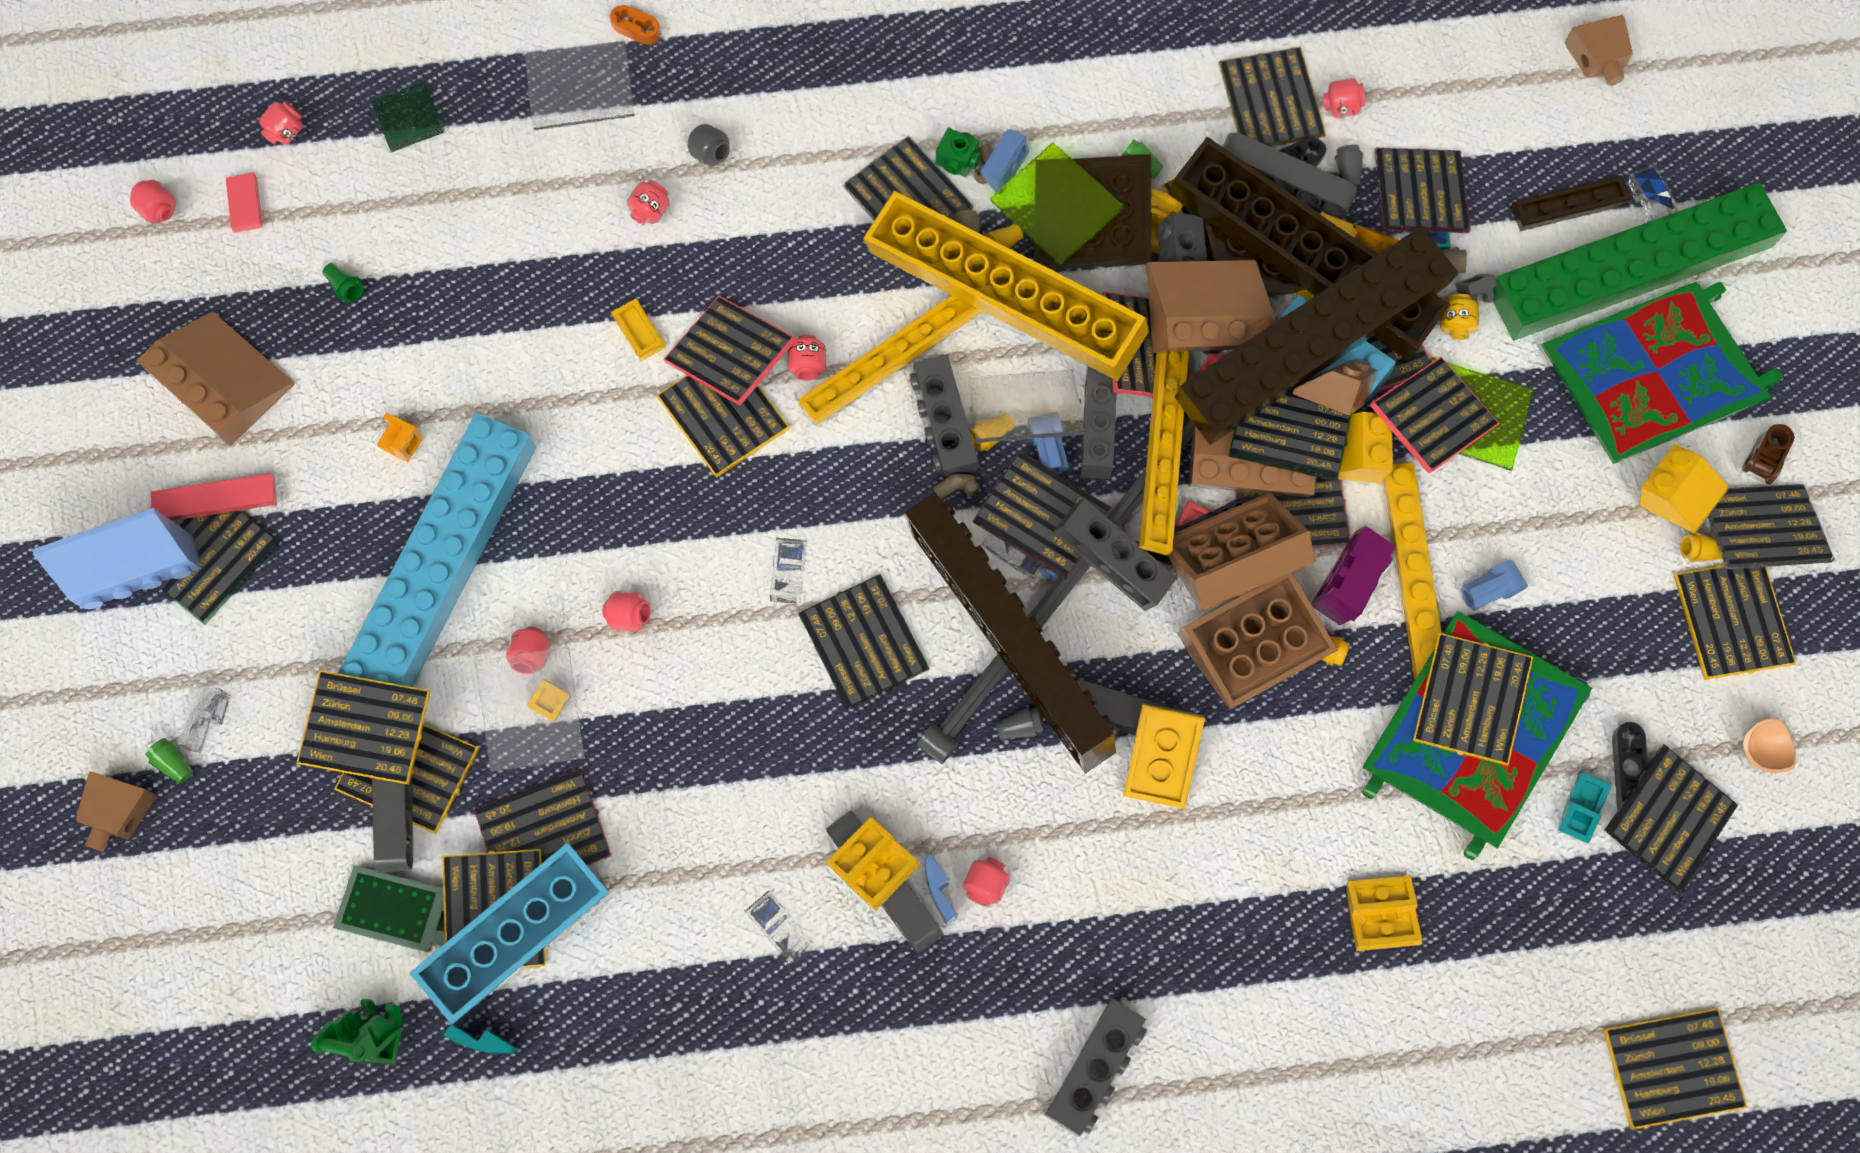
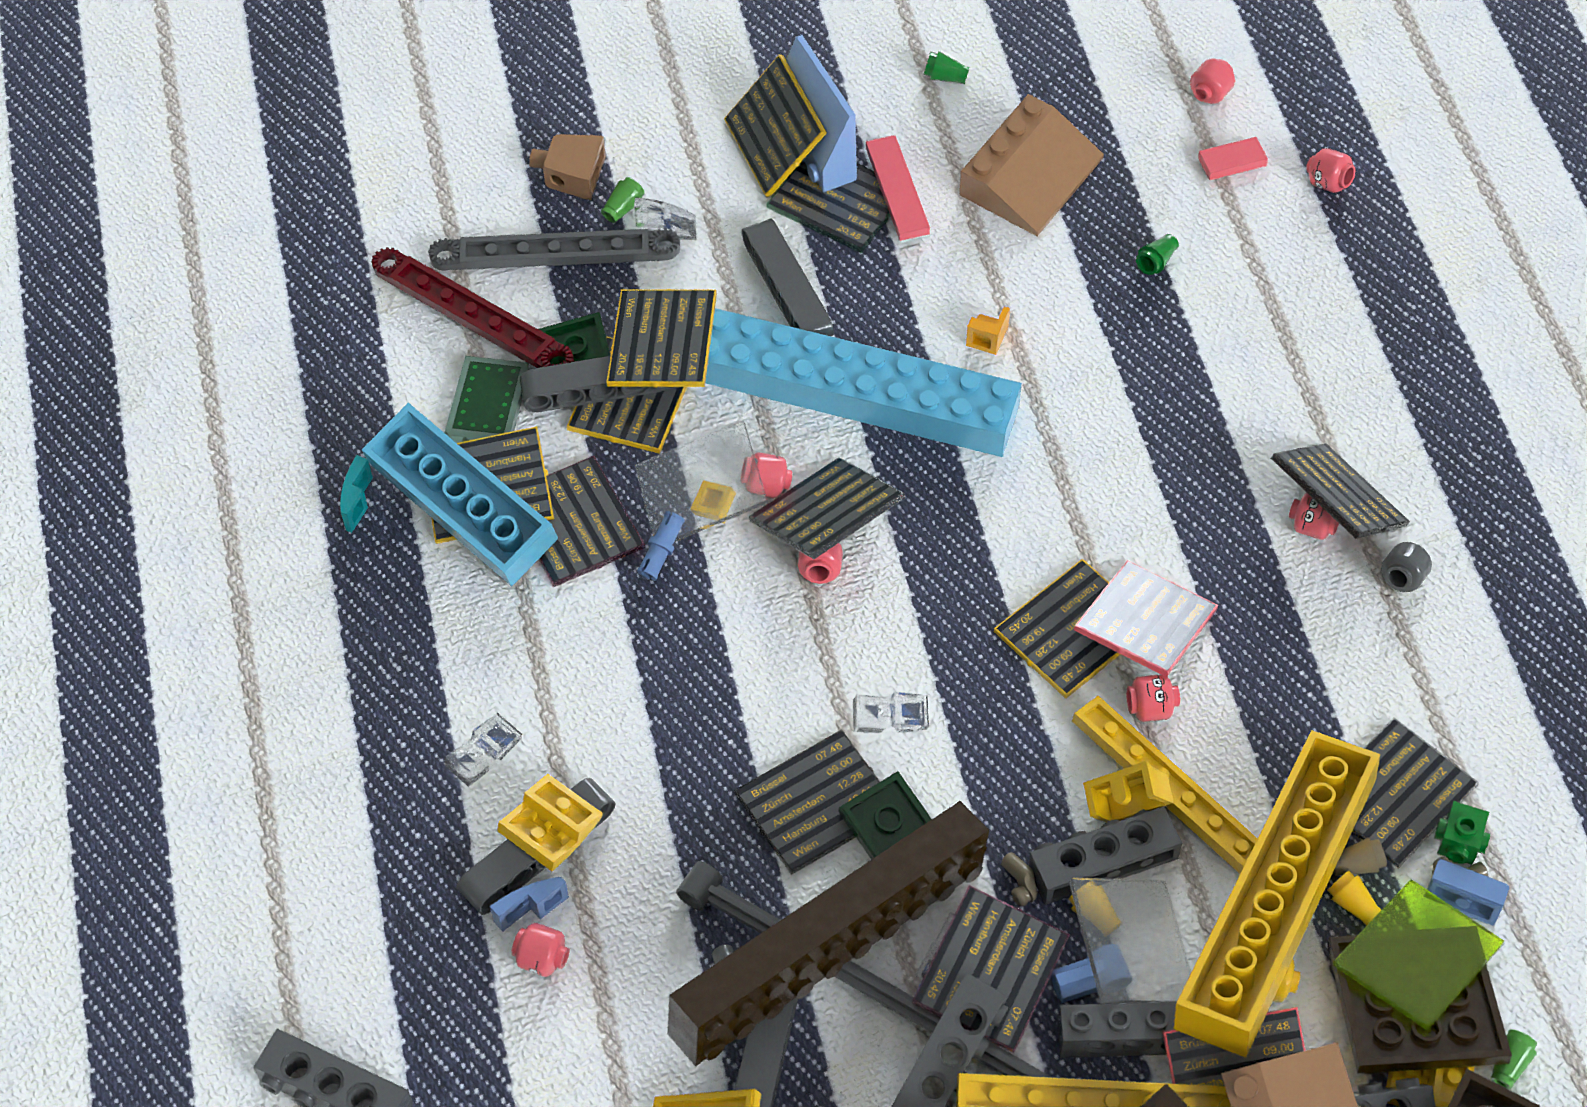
camera: 85 degrees right, 15 degrees down
green piece [311,998,404,1065] -> none
clear green tile [371,82,445,152] -> none
clear piece [525,41,635,131] -> none
orange beam [610,5,661,45] -> none
yellow tile [611,299,666,362] -> none
none -> dark red plate [371,247,575,368]
none -> dark grey plate [428,228,680,271]
none -> dark green tile [539,312,611,365]
none -> medium blue pin [637,511,685,581]
none -> piece [724,54,827,197]
none -> dark grey beam [741,218,834,336]
none -> piece [749,457,905,559]
none -> dark green tile [838,771,932,860]
none -> green cone [924,51,970,84]
none -> yellow window [1083,761,1173,822]
none -> piece [1270,443,1410,539]

